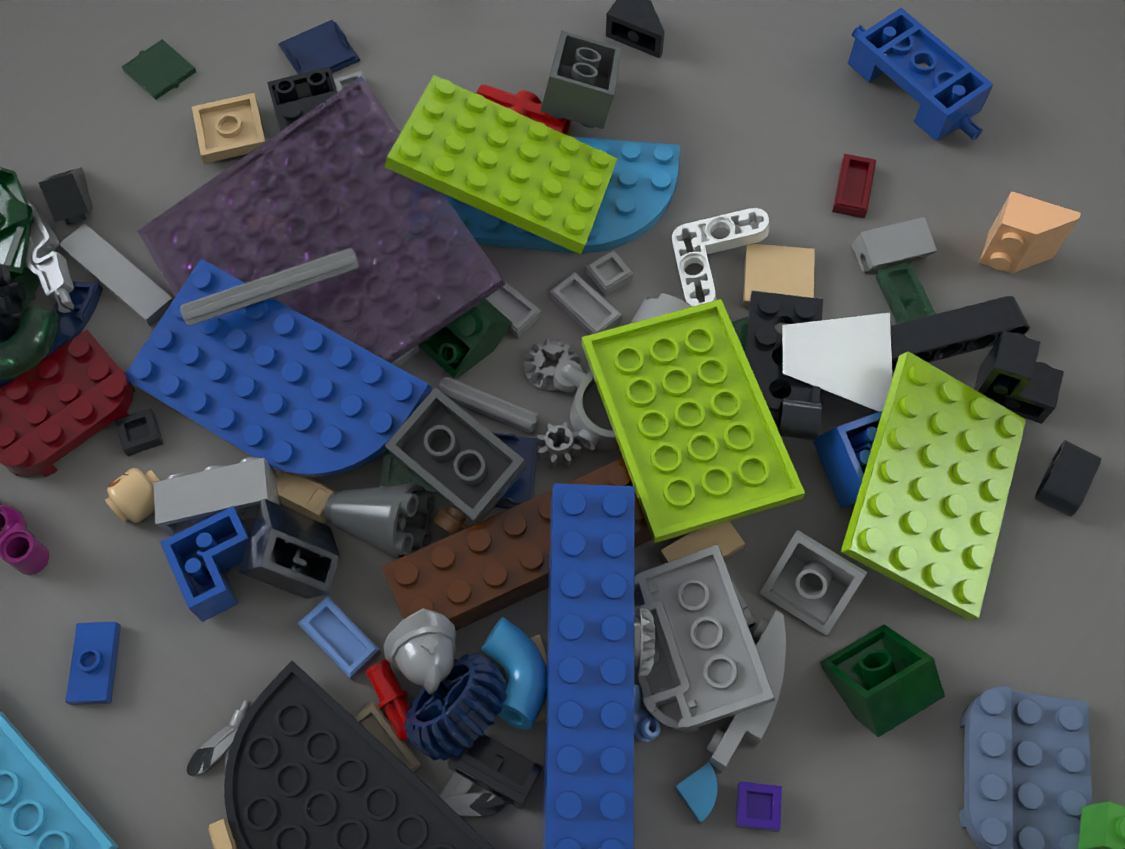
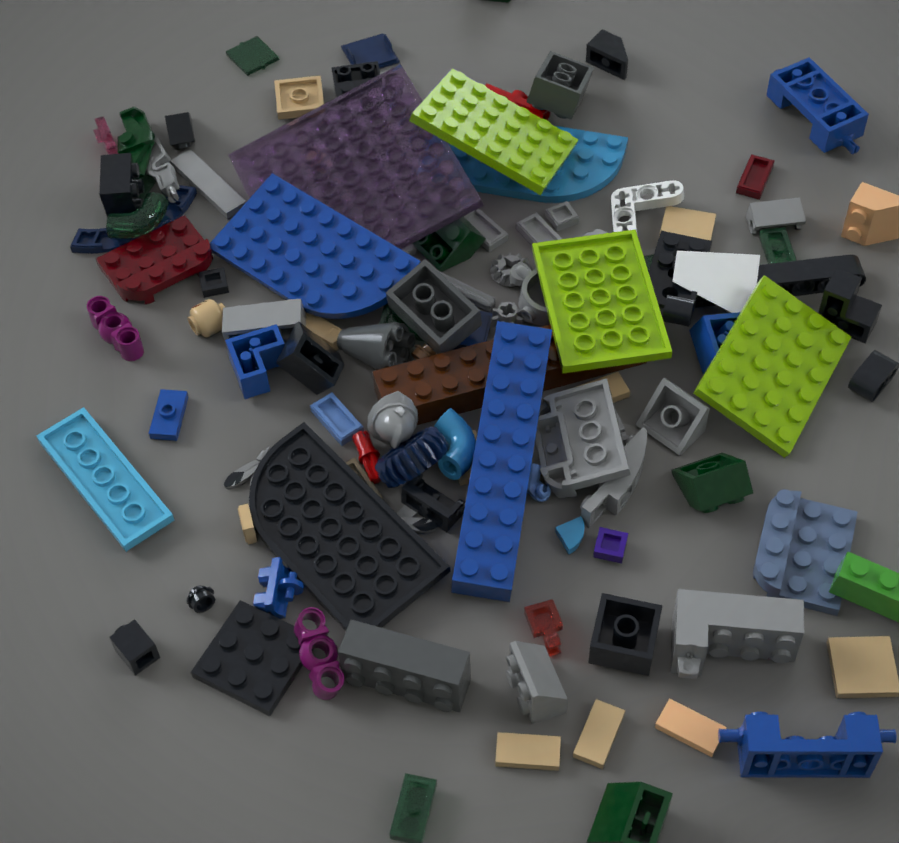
camera: 10 degrees right, 10 degrees down
light grey axle [180,248,359,325] -> none
light grey gear [634,608,656,676] -> none

